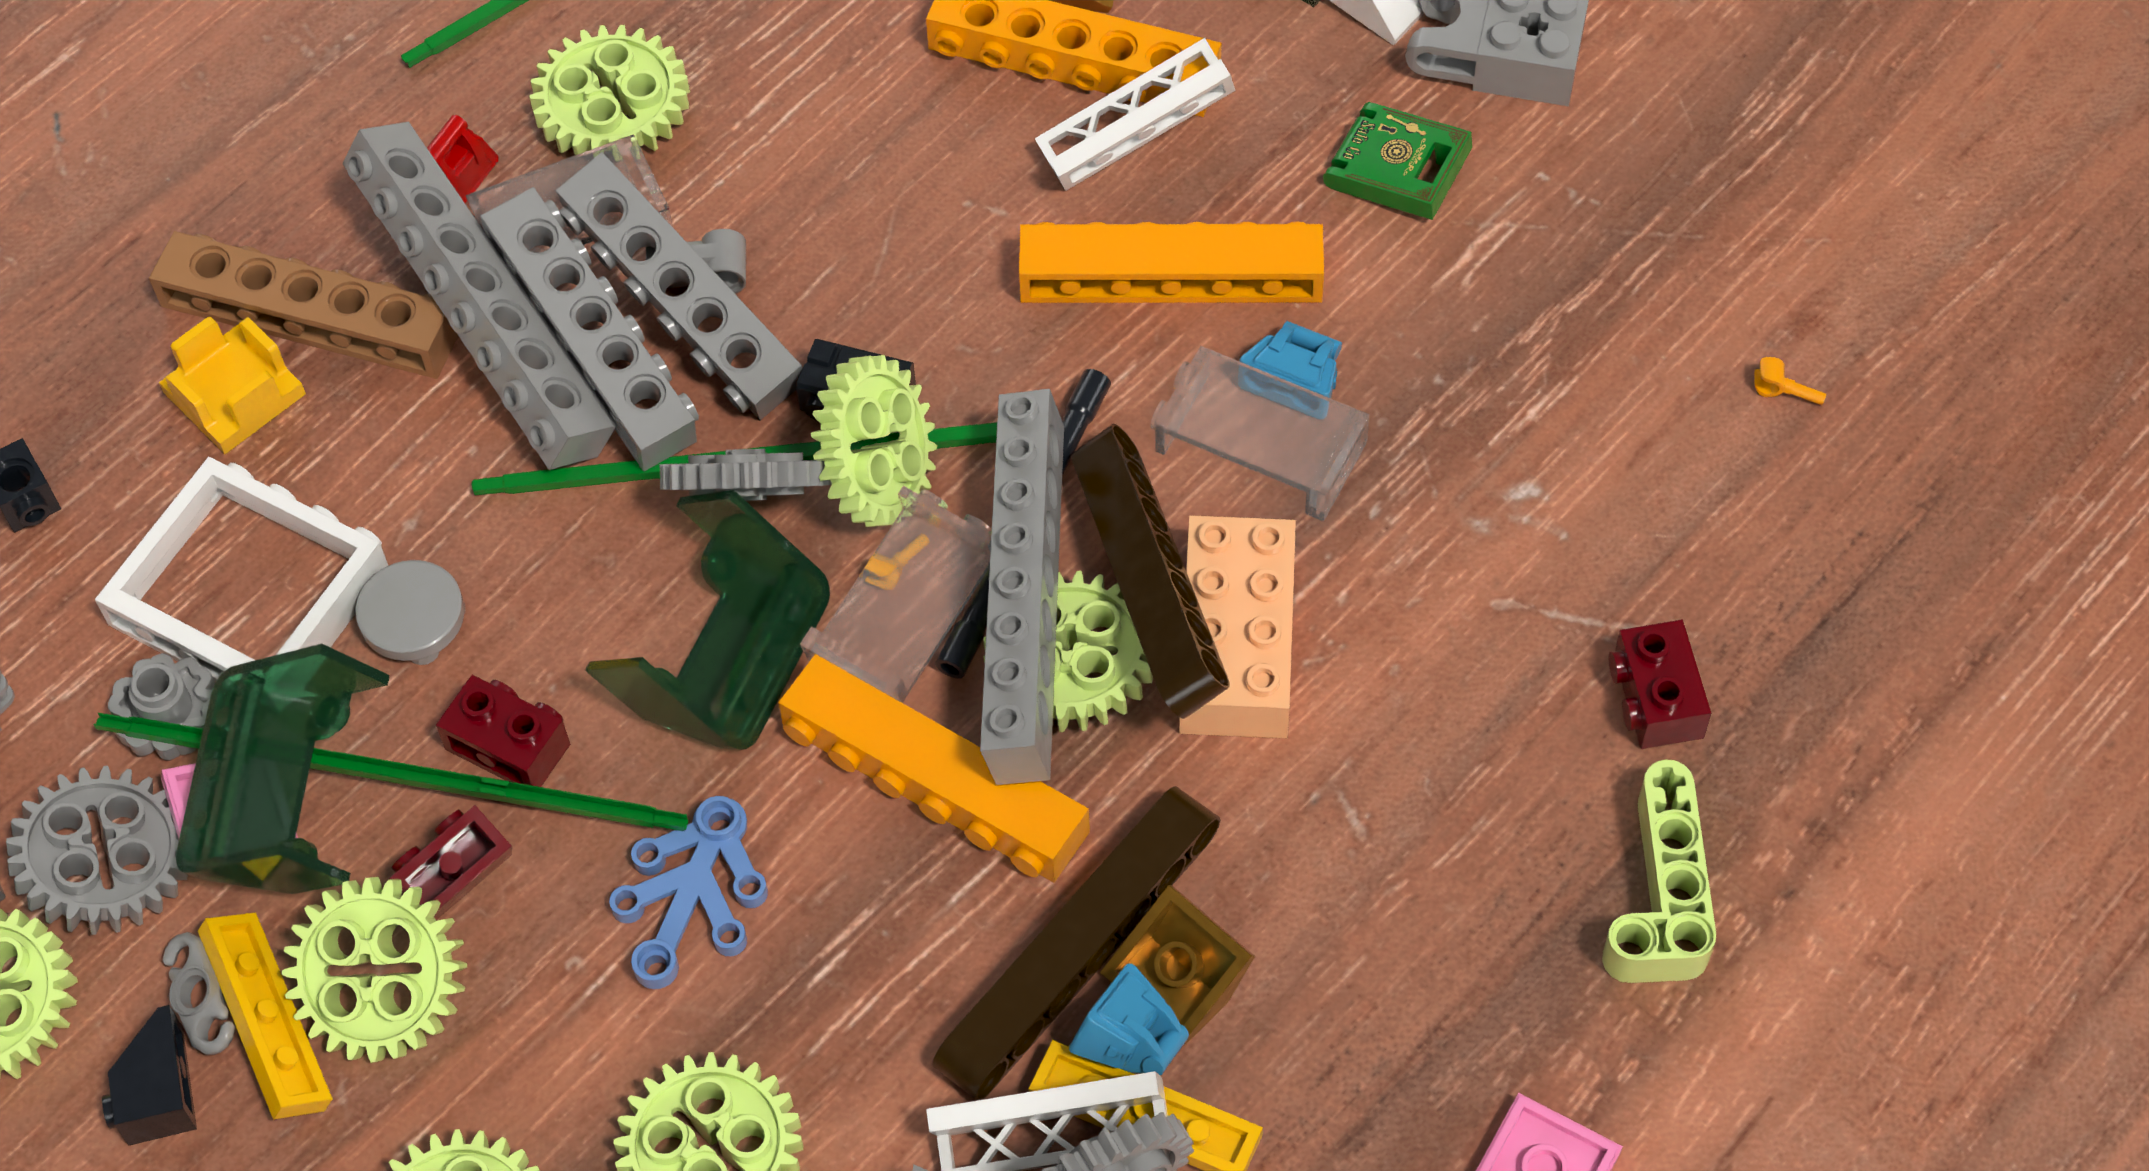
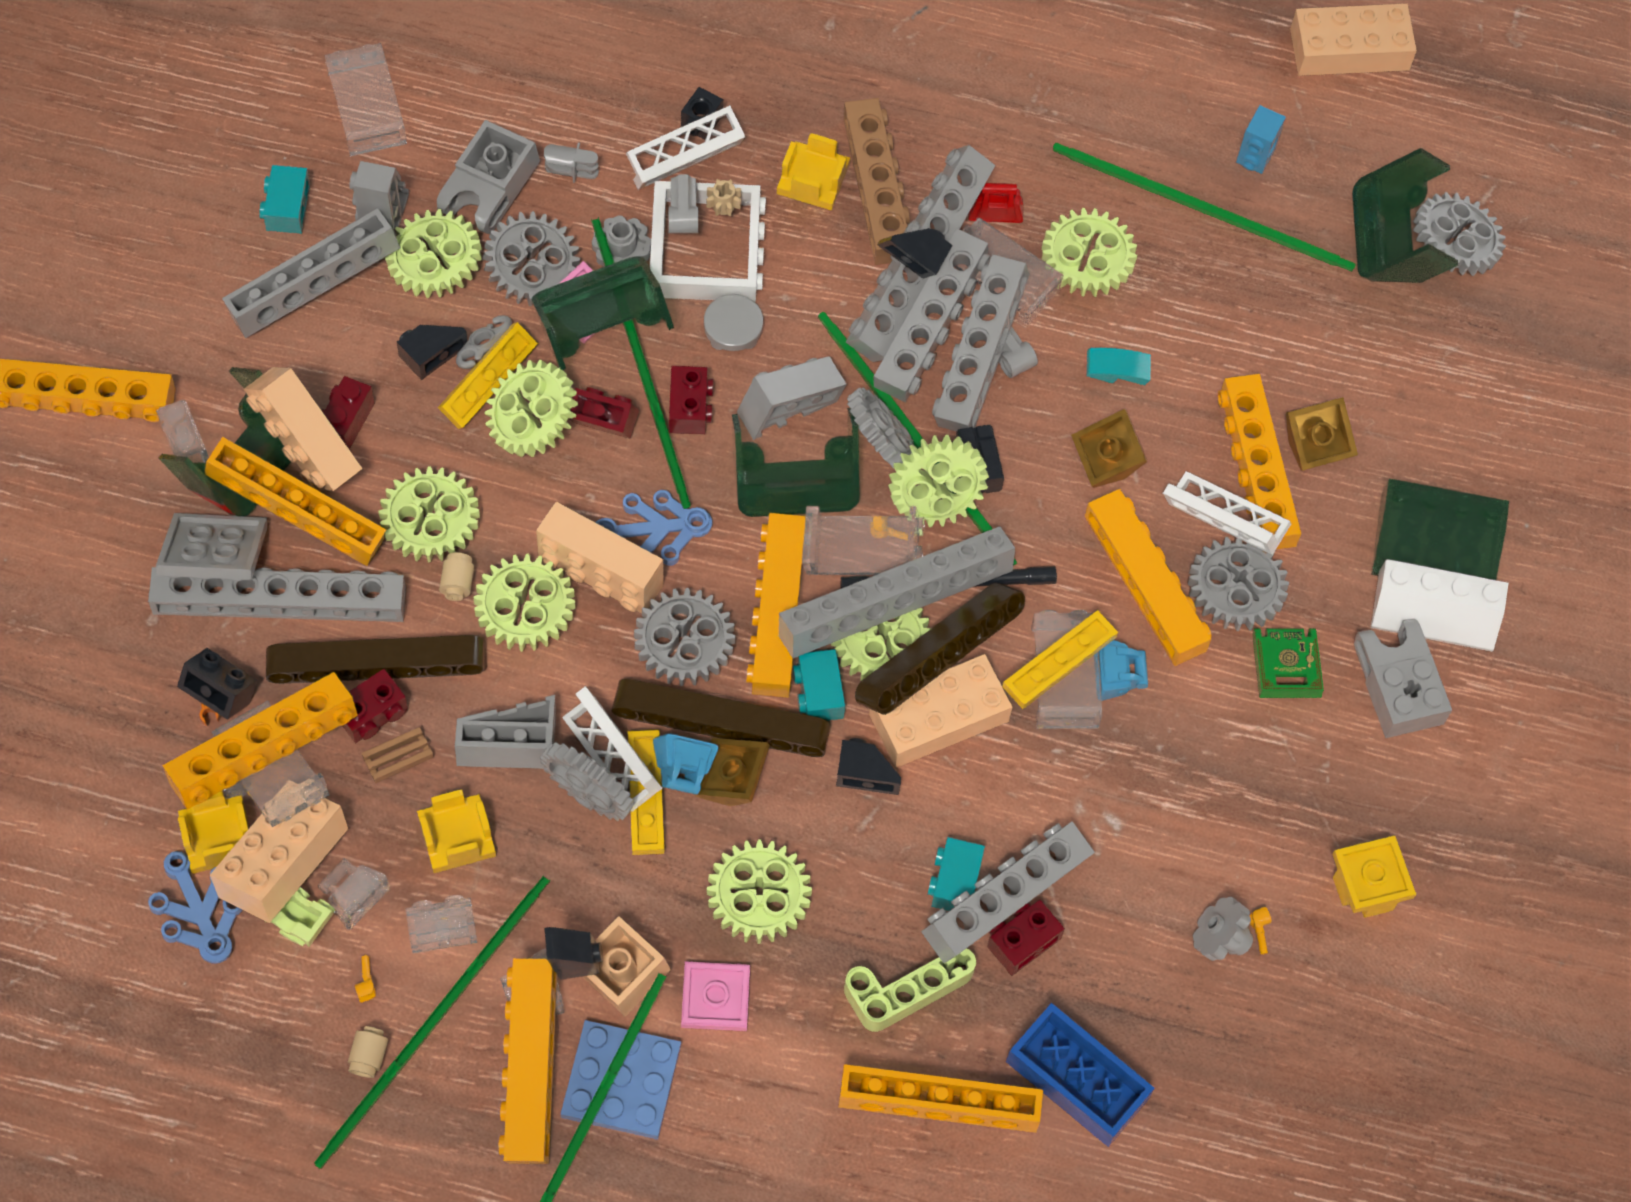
camera: 55 degrees right, 5 degrees up
none -> light nougat brick [536,502,663,613]
none -> white fence [626,106,745,190]
none -> light grey gear [634,588,735,686]
none -> light grey piece [669,174,698,233]
none -> tan gear [706,179,741,216]
none -> yellowish green gear [707,839,812,944]
none -> light grey wedge [737,356,847,440]
none -> teal brick [793,649,845,721]
none -> black slope [836,738,901,795]
none -> light orange brick [838,1064,1043,1133]
none -> black slope [877,228,953,279]
none -> light grey brick [921,821,1095,963]
none -> teal brick [927,837,985,911]
none -> yellow plate [1002,610,1118,709]
none -> blue brick [1006,1003,1155,1147]
none -> pearl gold slope [1071,409,1147,488]
none -> teal slope [1086,347,1151,386]
none -> light grey gear [1188,537,1289,631]
none -> light grey plant [1193,897,1253,961]
none -> yellow panel [1332,836,1416,918]

